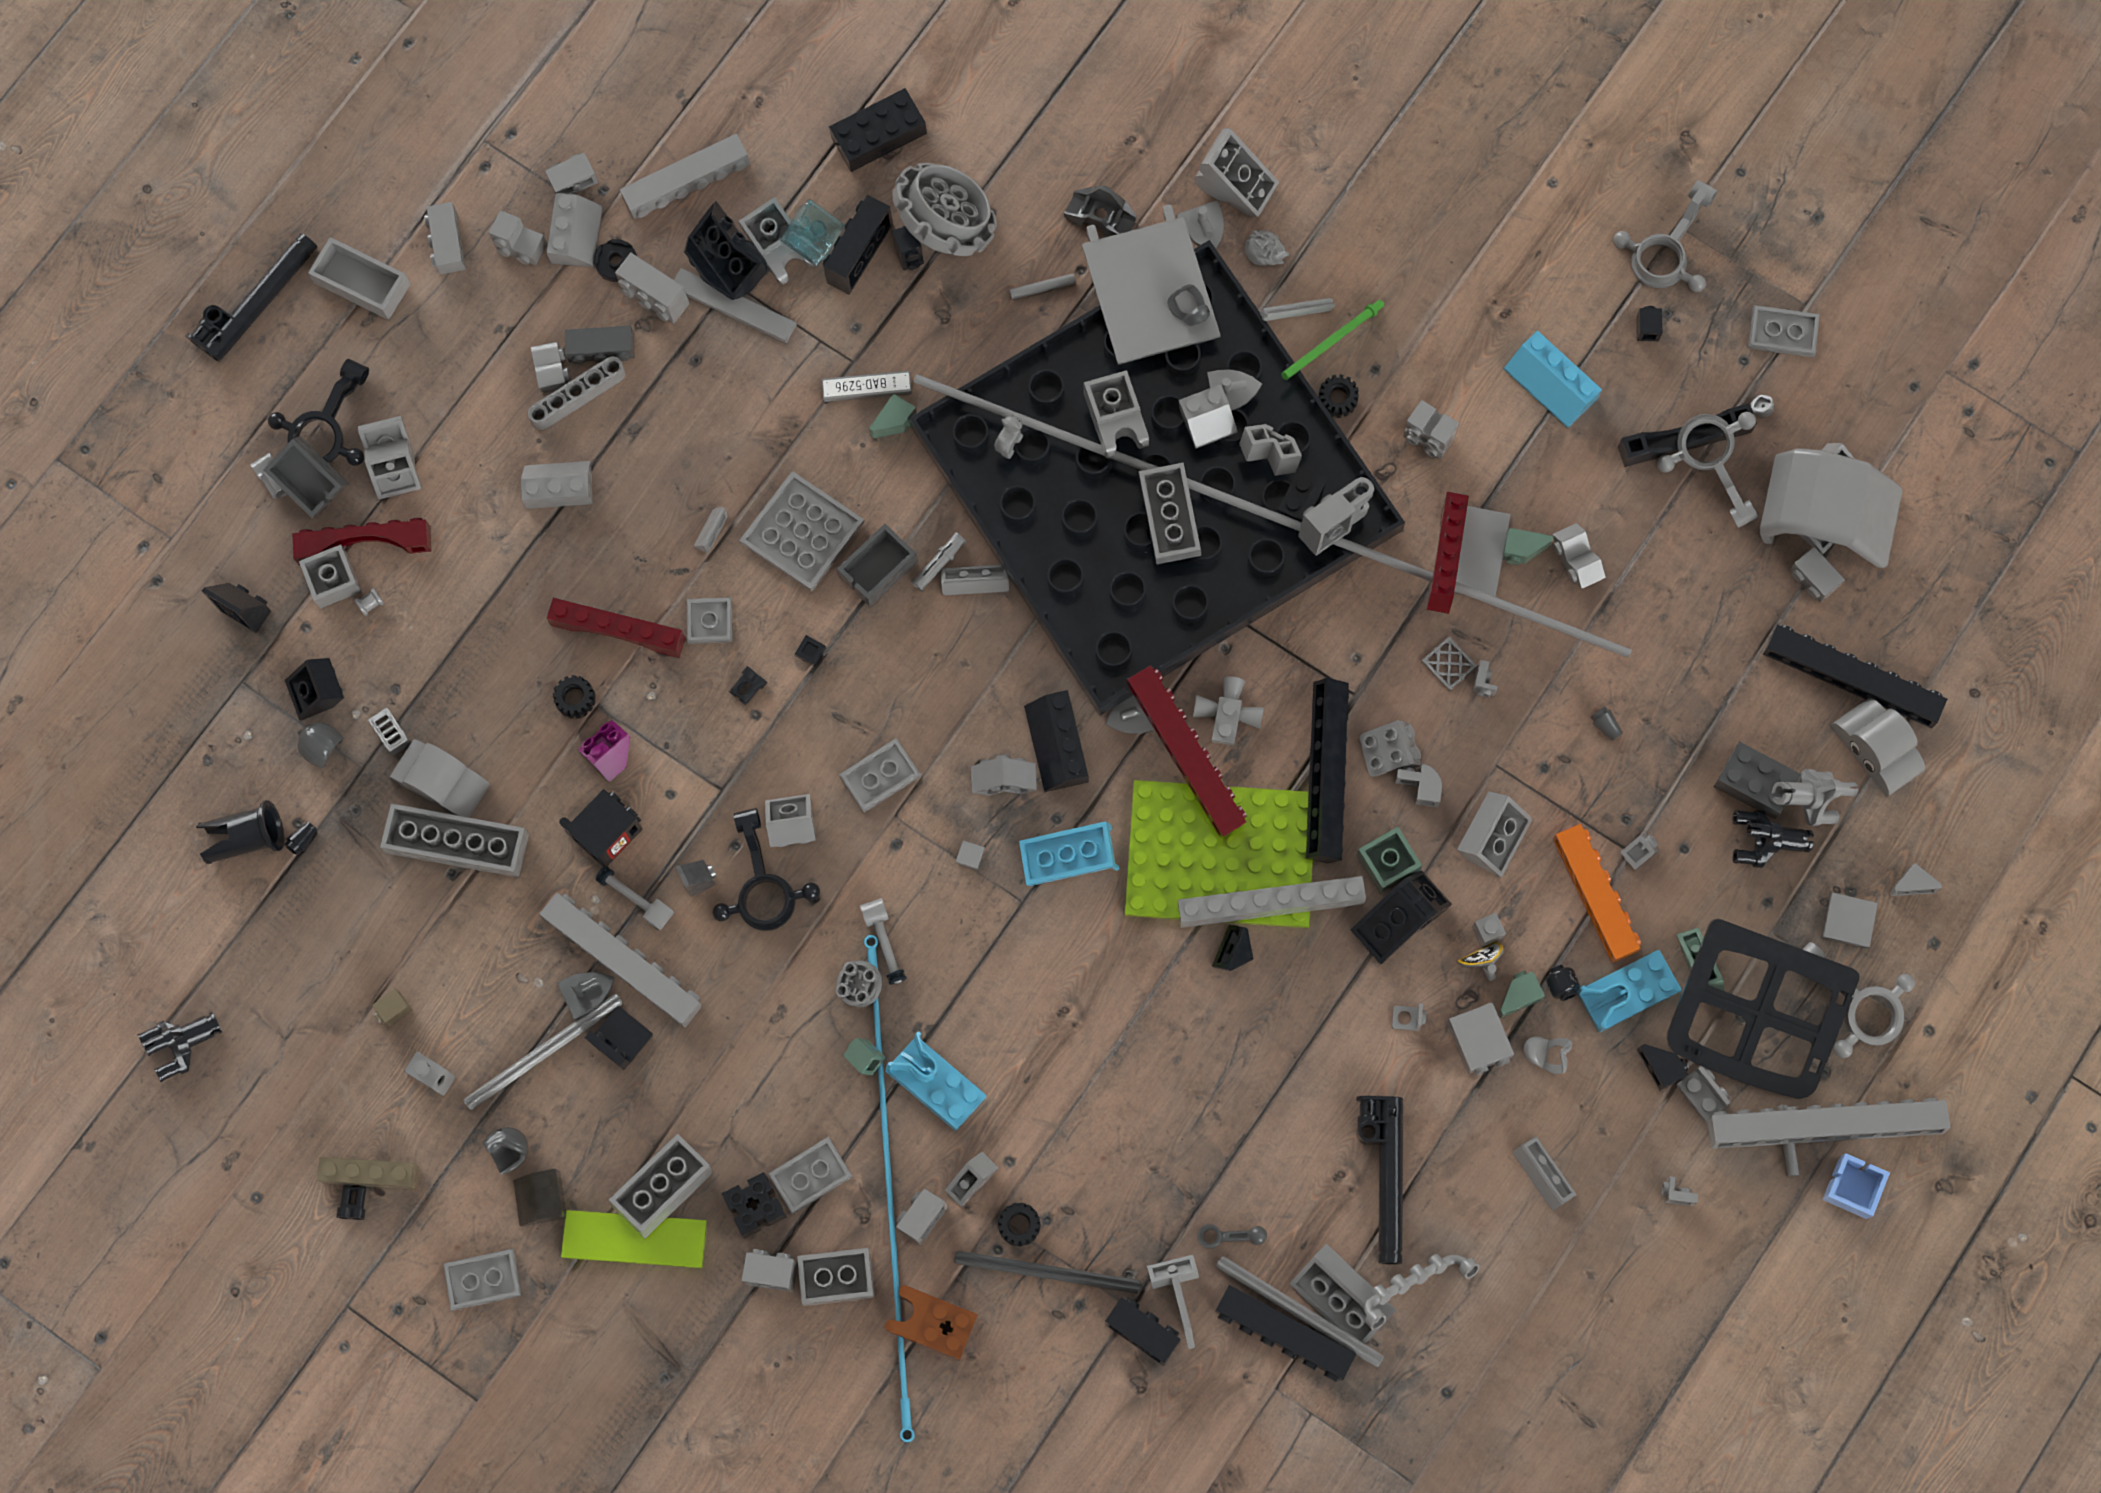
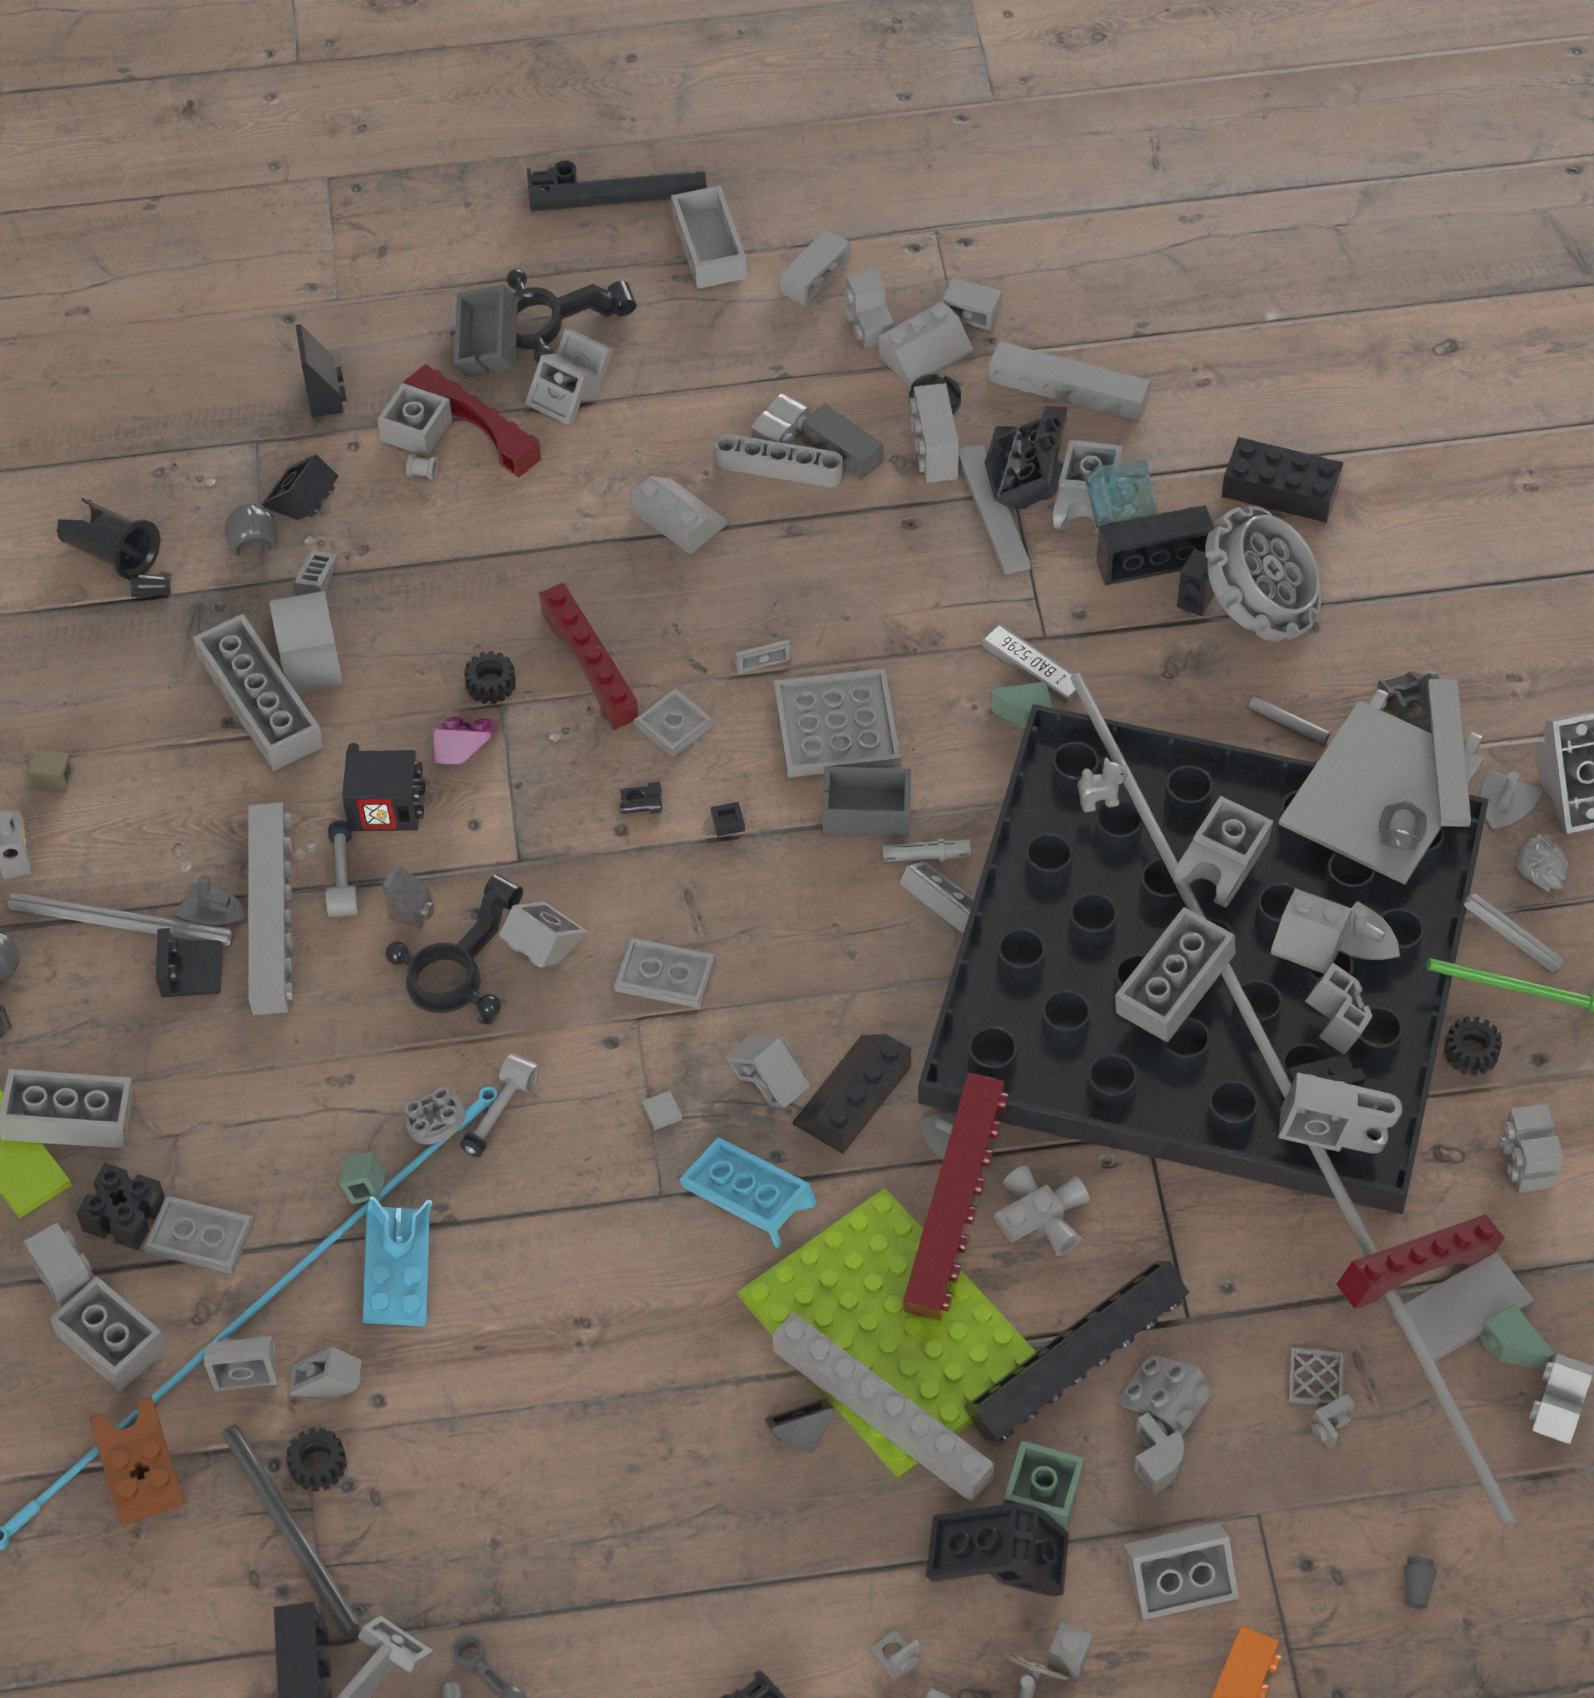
camera: 45 degrees right, 20 degrees down
none -> light grey tile [1427,679,1471,827]

